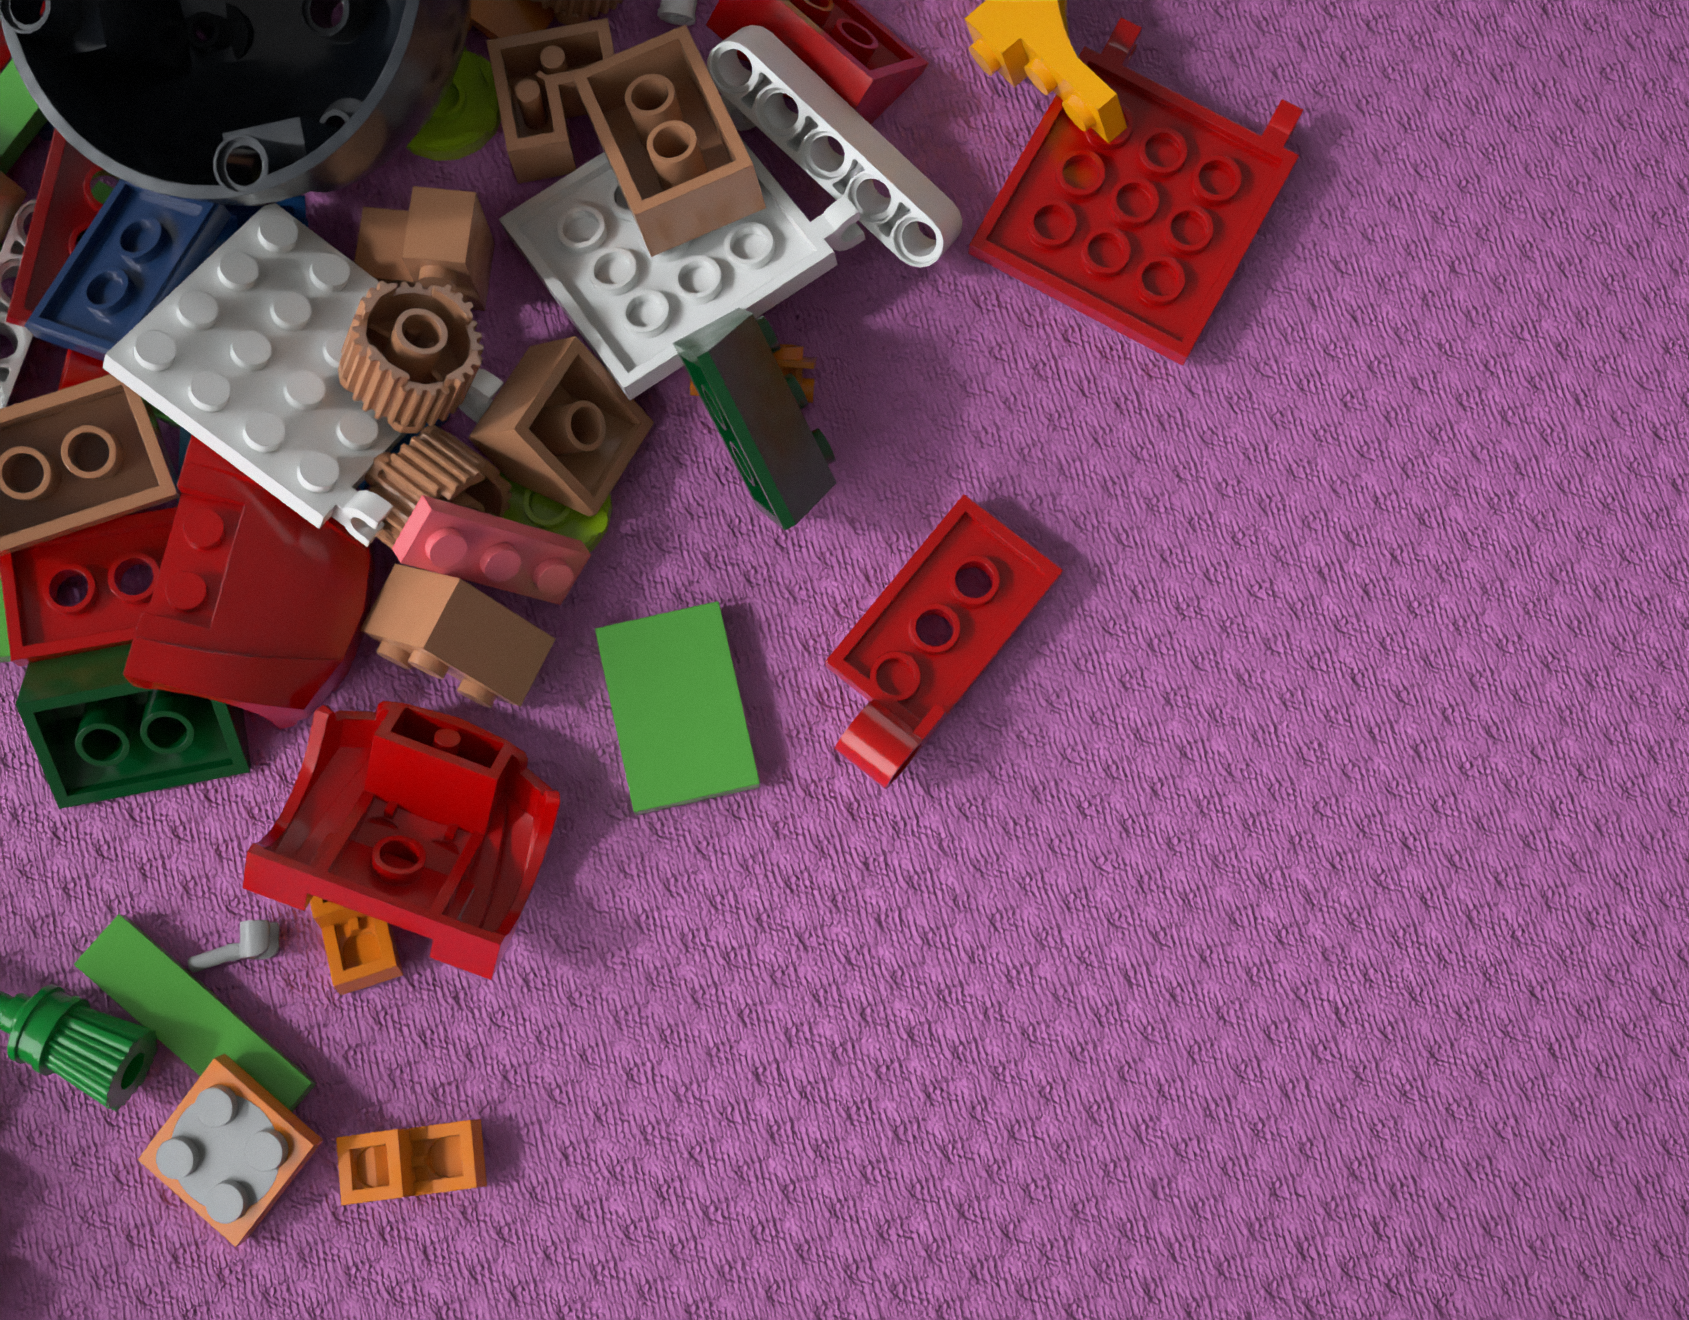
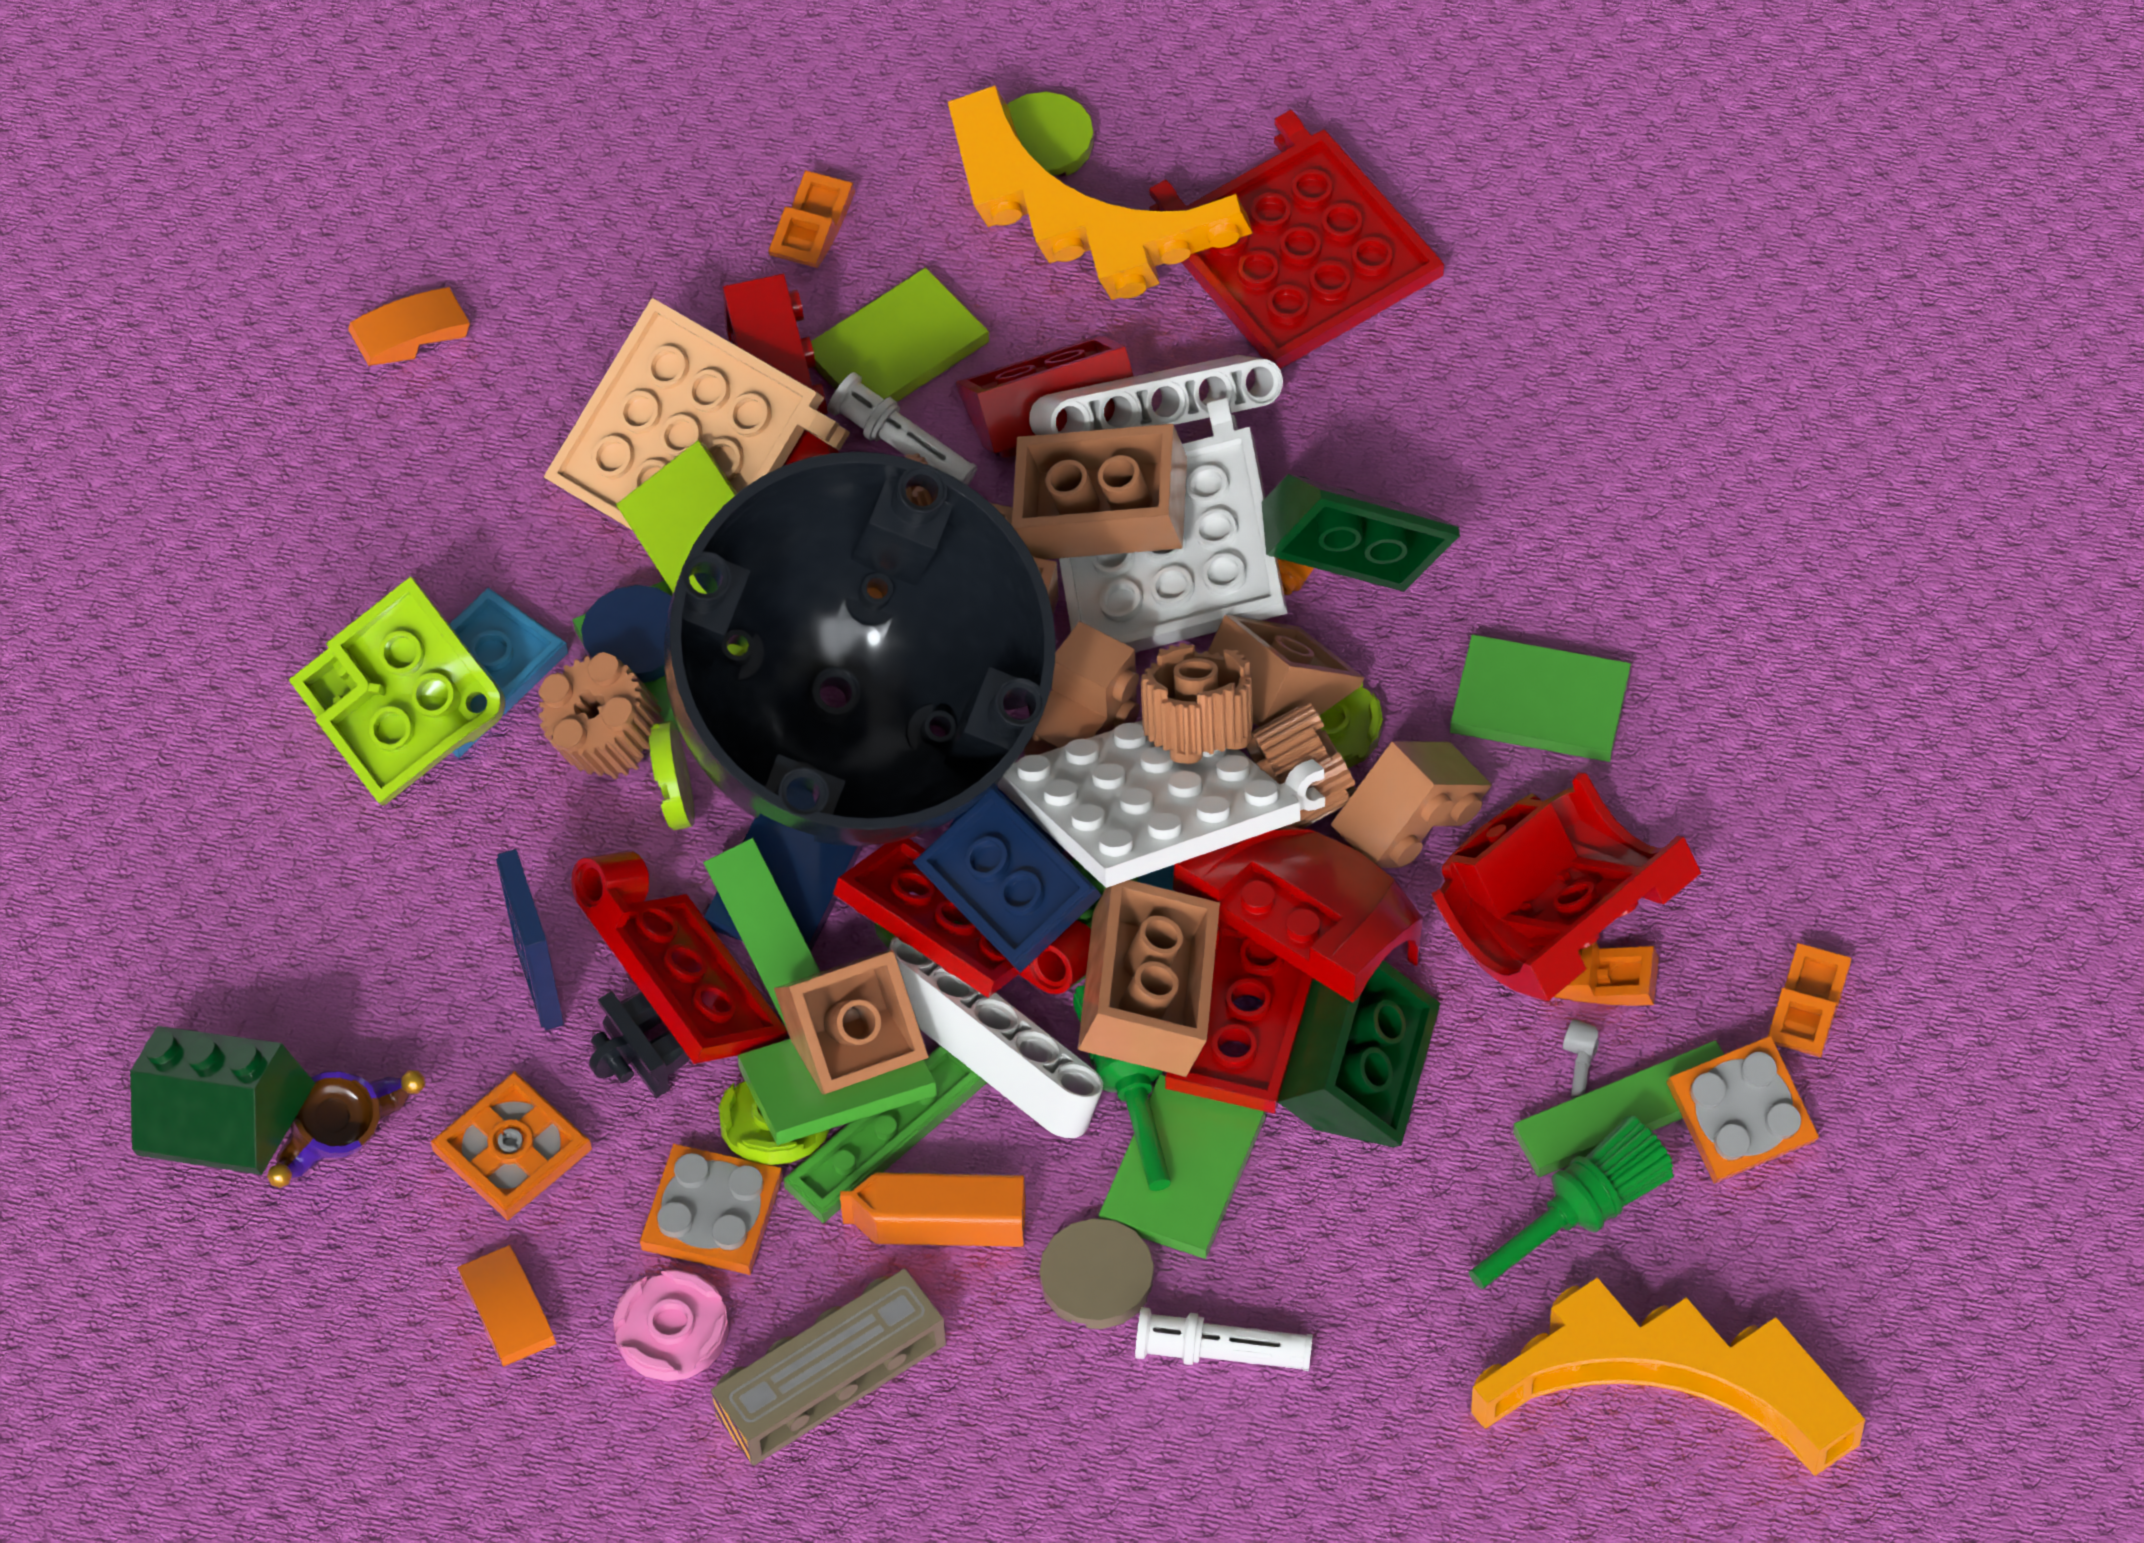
camera: 60 degrees left, 20 degrees down
coral plate [392,495,591,605] -> none
red hinge [825,494,1063,789] -> none

